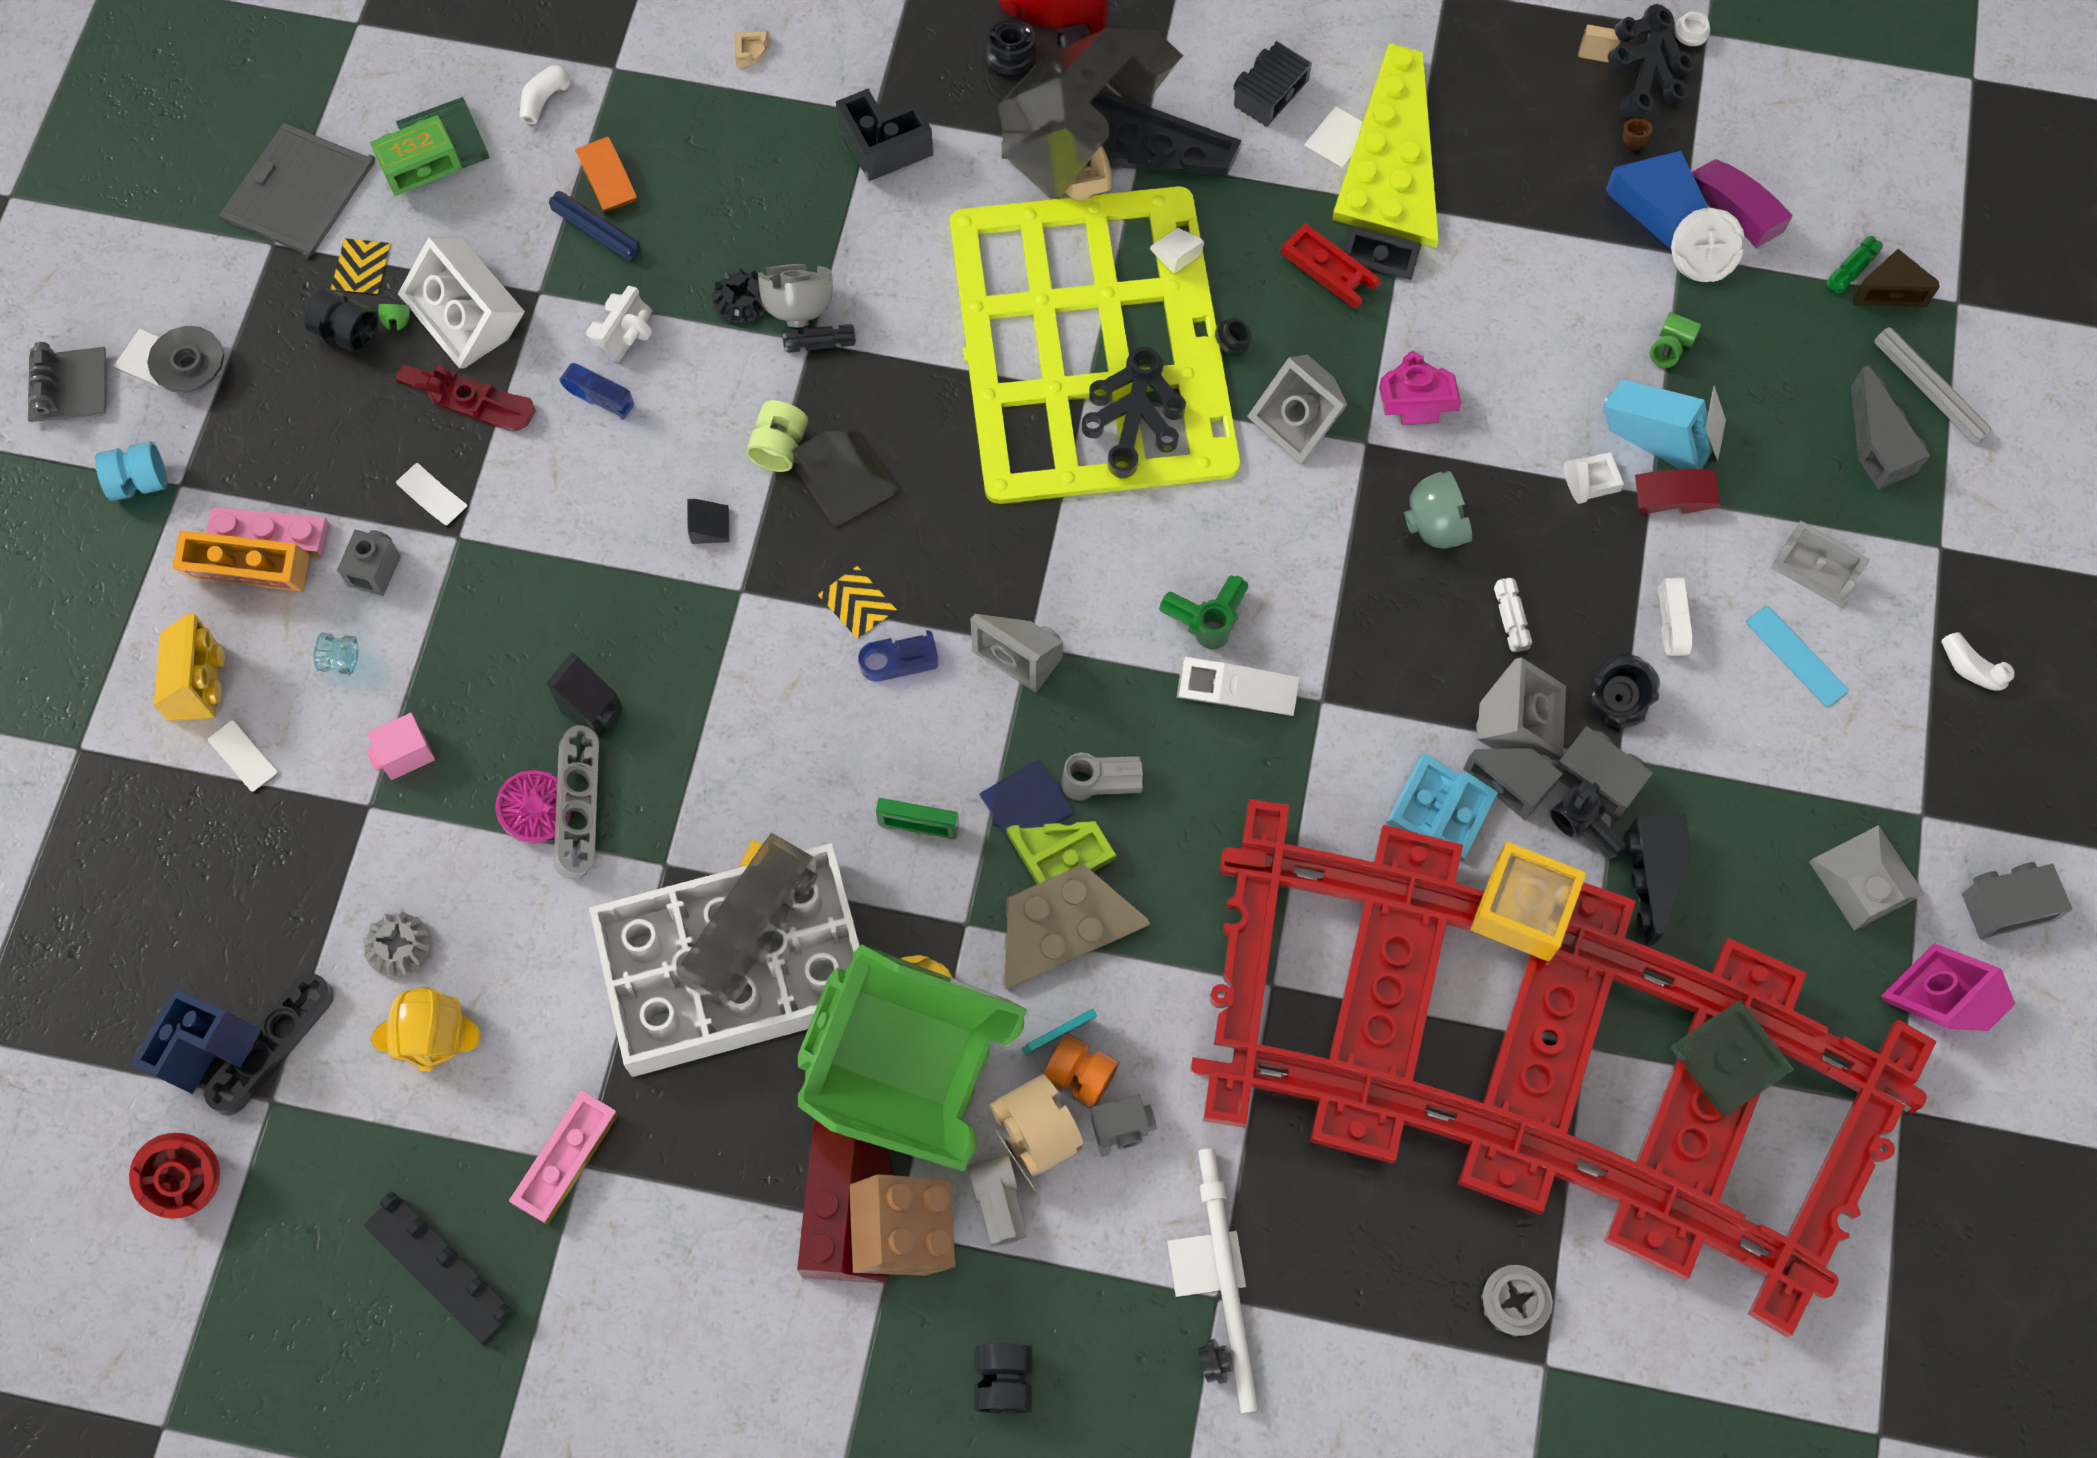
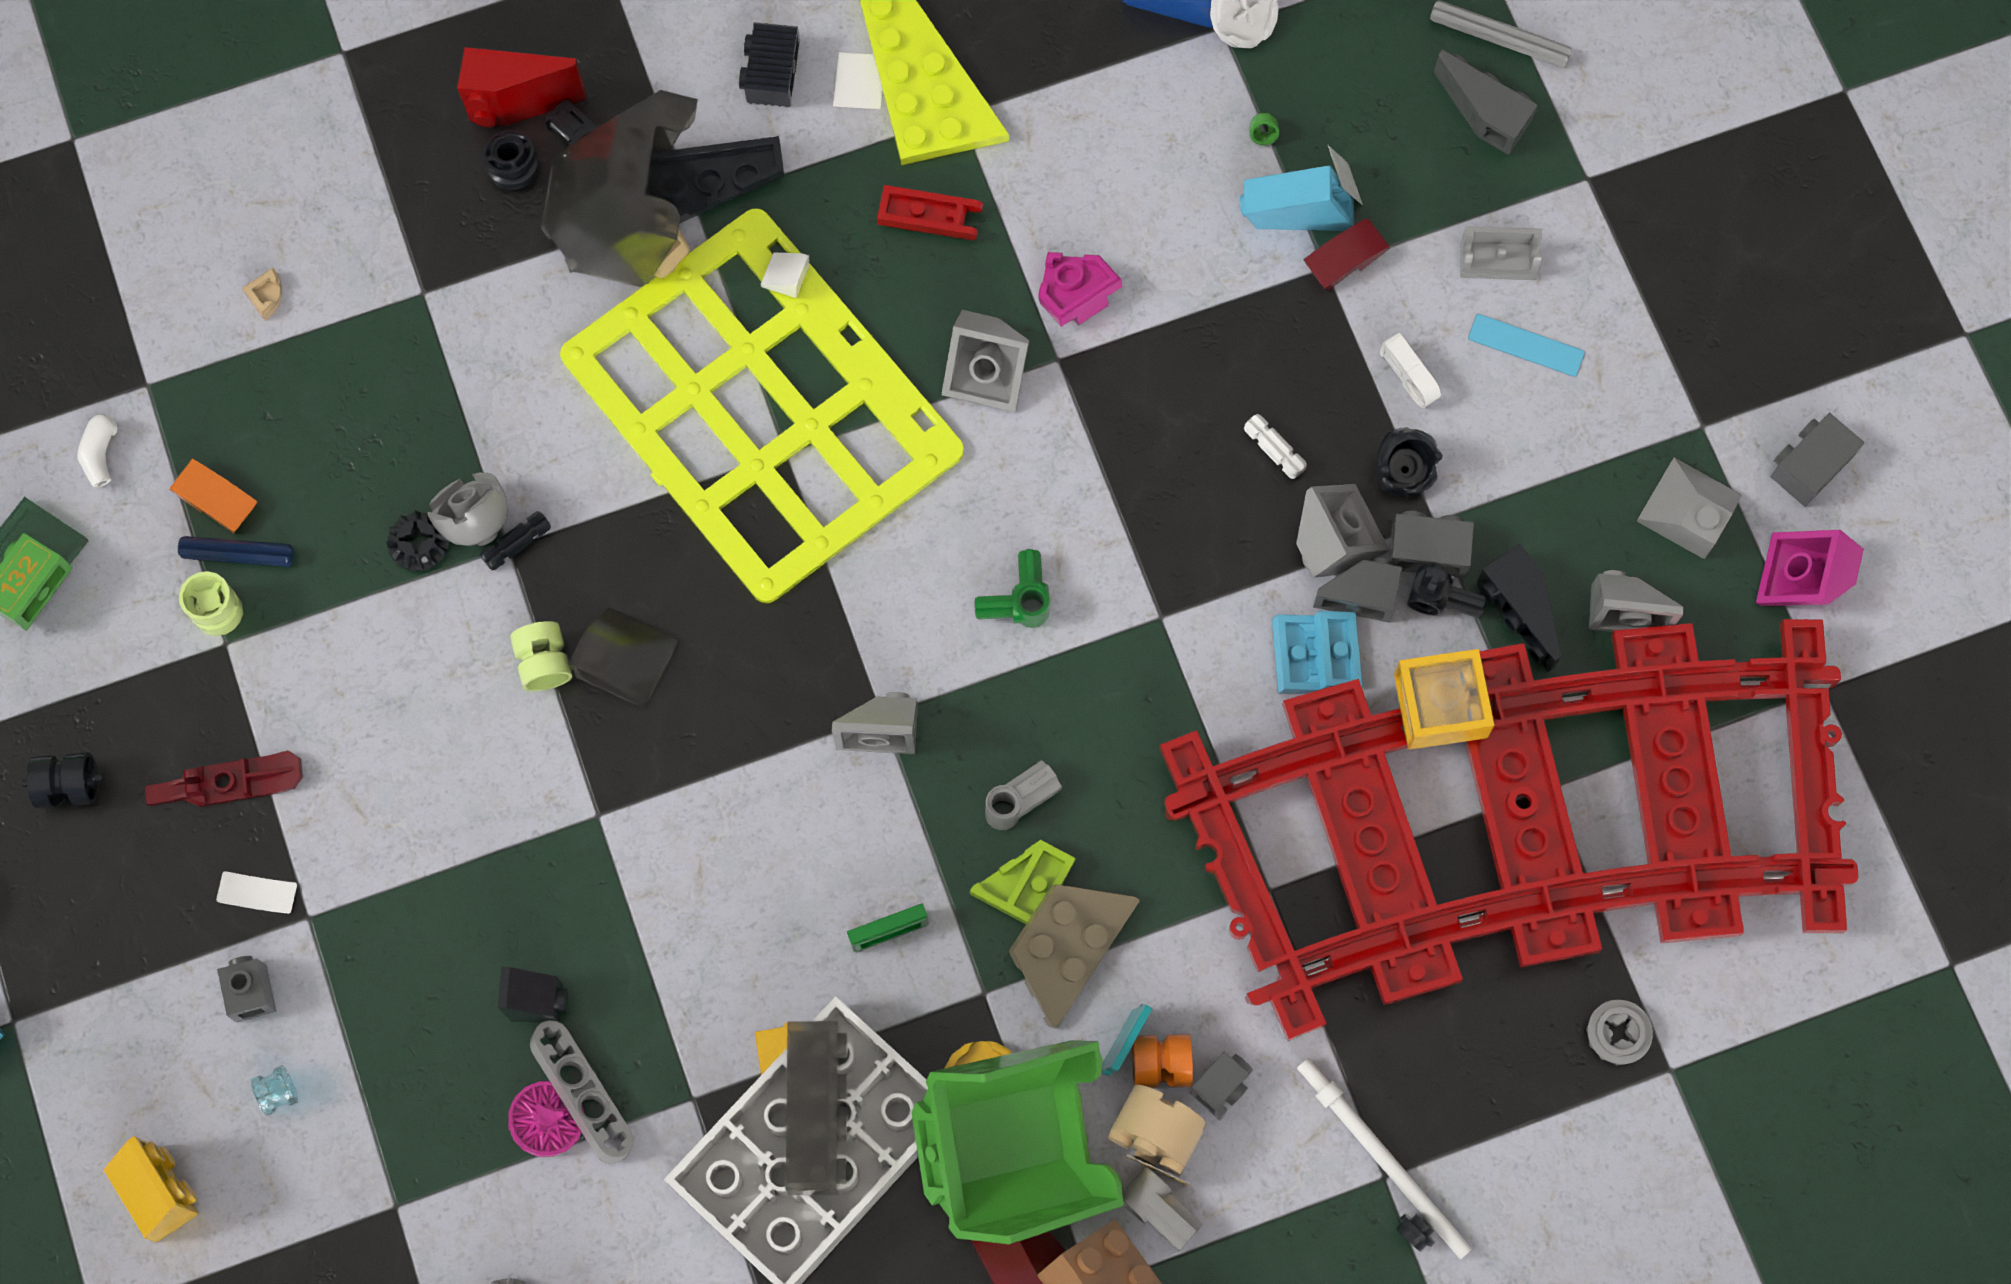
camera: 30 degrees left, 5 degrees up
light orange brick [172,530,310,592] -> none
bright pink plate [205,507,329,558] -> none
white sticker [208,721,277,792] -> none
sticker [331,238,391,294] -> none
bright pink brick [366,713,436,780] -> none
bright green hinge [379,304,409,330] -> none
white slope [398,237,525,368] -> none
clear blue piece [559,363,635,420] -> none
white hips [586,286,653,363] -> none
black slope [687,499,730,544] -> none
sticker [818,566,897,640] -> none
black brick [836,88,933,181] -> none
clear blue piece [858,630,939,682] -> none
clear blue piece [979,759,1074,849] -> none
black plant [1082,347,1186,478] -> none
white sticker [1167,1231,1246,1297] -> none
white slope [1176,657,1300,716] -> none
black plate [1215,318,1251,355] -> none
black slope [1344,225,1422,280] -> none
sand green cylinder [1404,469,1473,549] -> none
white tile [1564,452,1624,504] -> none
bright green hinge [1659,312,1701,348] -> none
clear green tile [1670,1000,1794,1118] -> none
white arm [1941,632,2014,691] -> none
none -> yellowish green wheel [179,571,243,636]
none -> light grey slope [1589,570,1683,632]

